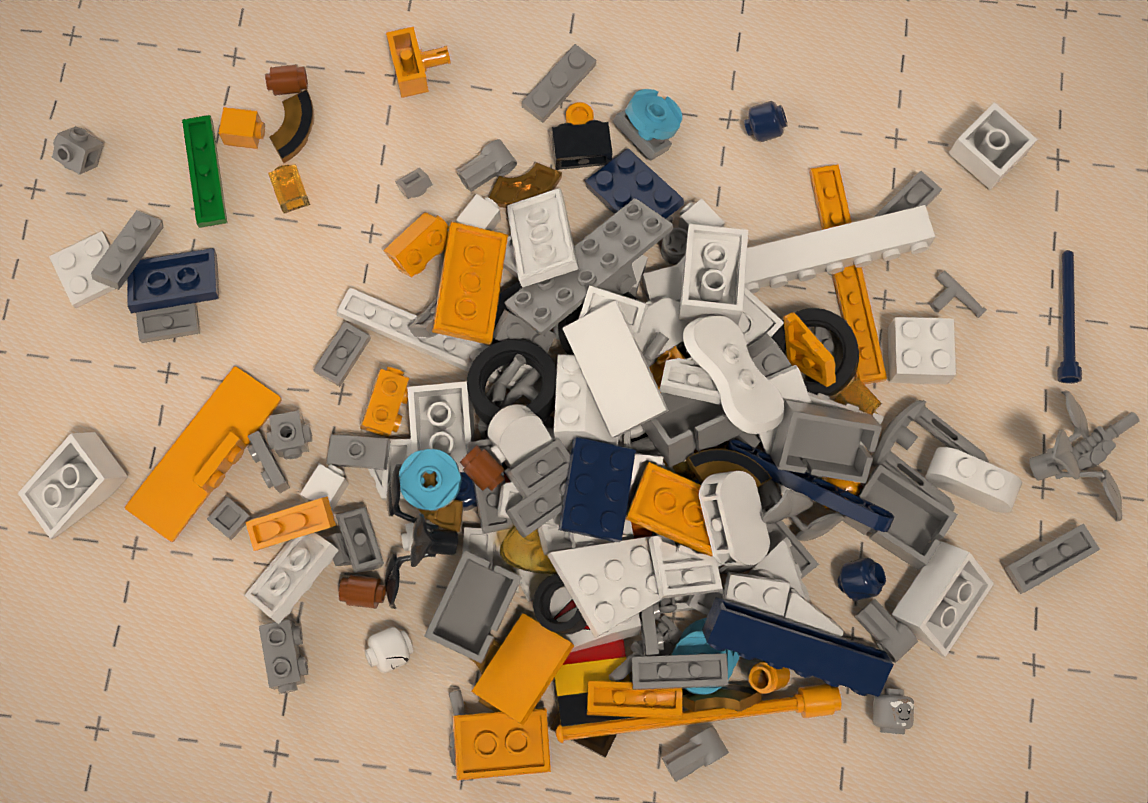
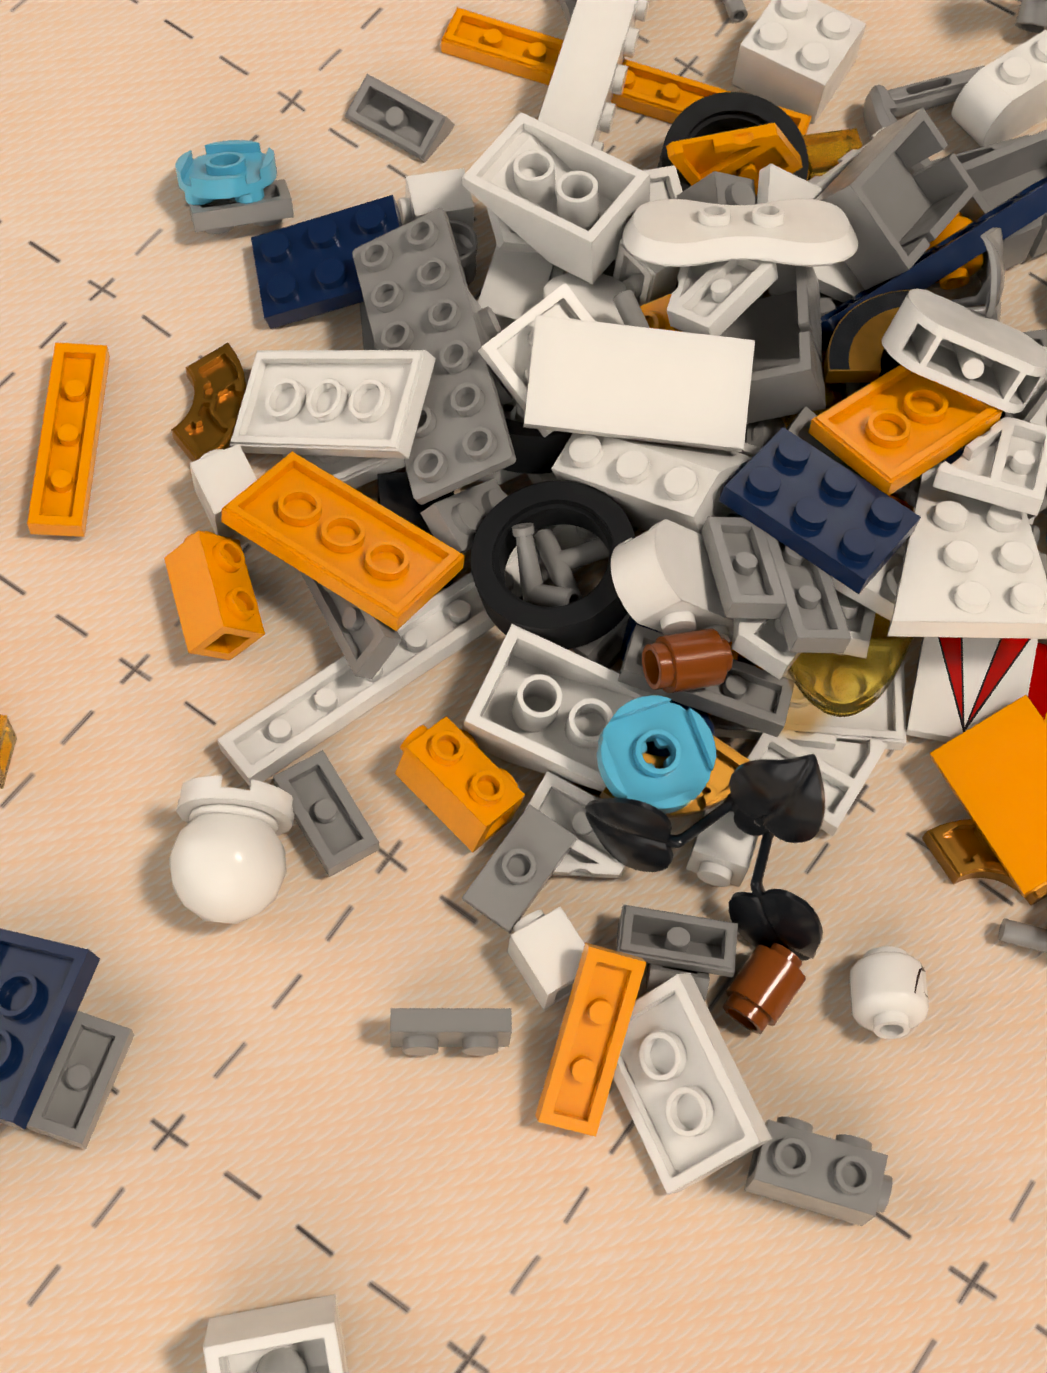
camera: 65 degrees left, 10 degrees down
light orange bracket [125,366,282,542] -> none
light grey plate [207,497,252,540] -> none
light grey brick [267,410,312,459] -> none
light grey plate [395,168,433,199] -> none
light grey piece [424,551,522,663] -> none
light grey piece [457,139,517,192] -> none
light grey plate [522,44,596,123] -> none
black tyre [533,573,587,634] -> none
black brick [552,120,613,170] -> none
light orange tile [566,102,594,125] -> none
dark blue head [744,101,788,142] -> none
none -> light orange plate [27,342,110,537]
none -> white tile [169,776,294,924]
none -> light grey slope [344,74,455,162]

